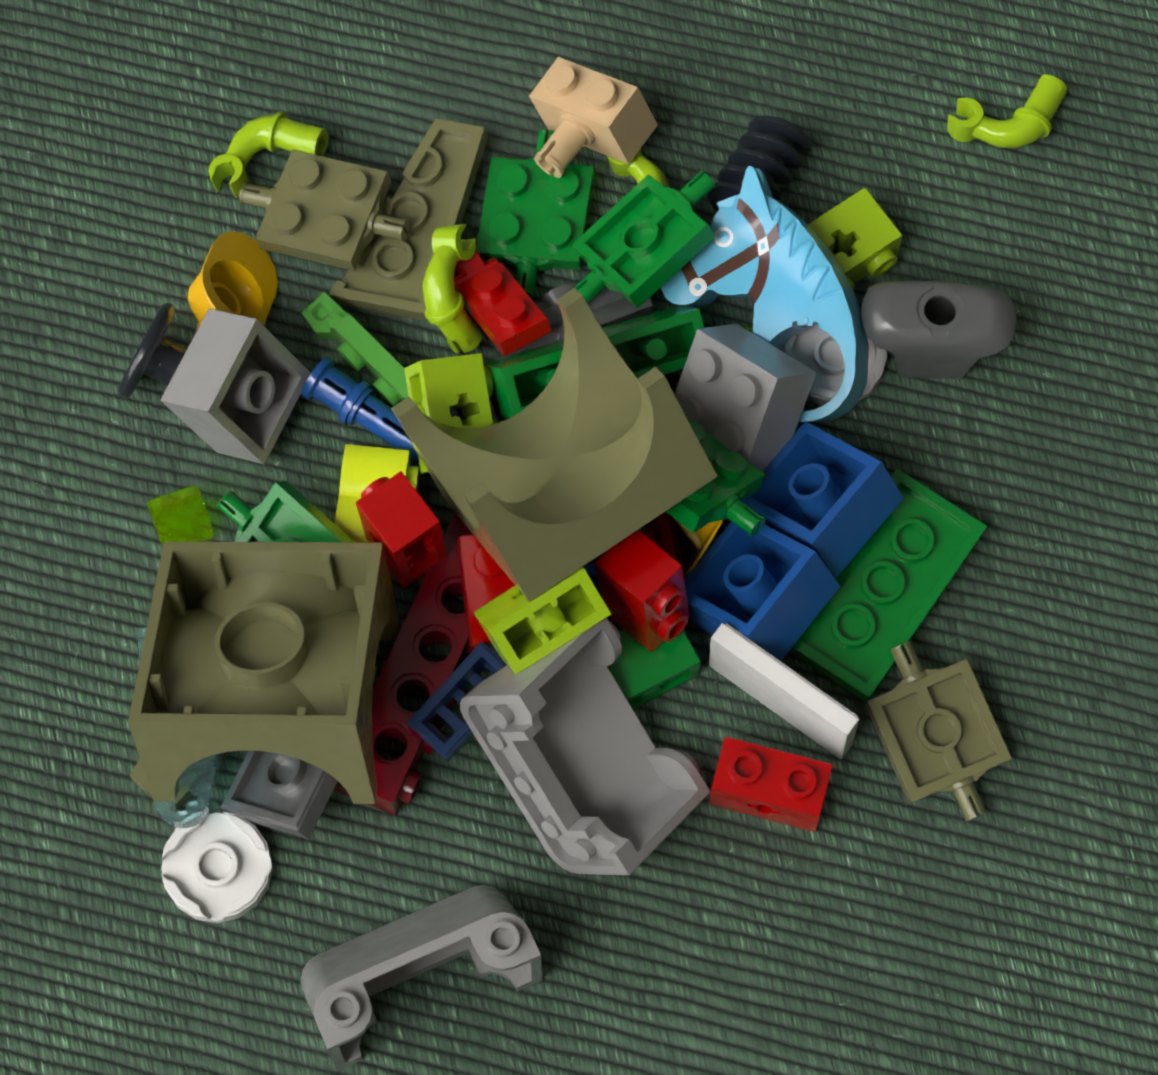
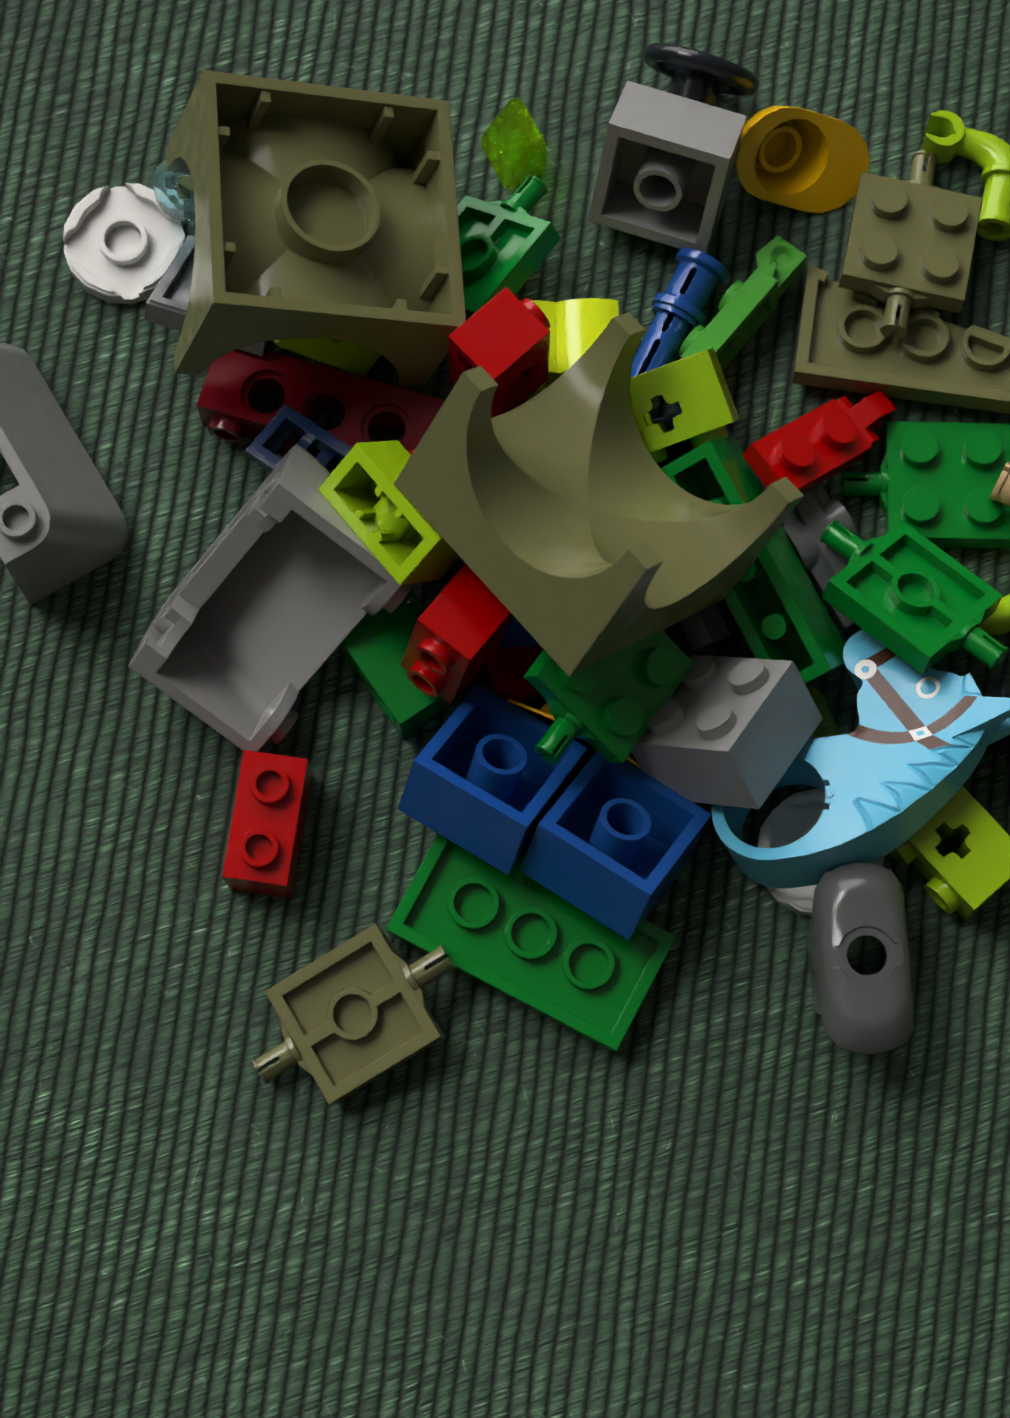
camera: 85 degrees right, 5 degrees up
lime piece [422,224,483,353] -> none
white tile [709,623,859,760] -> none

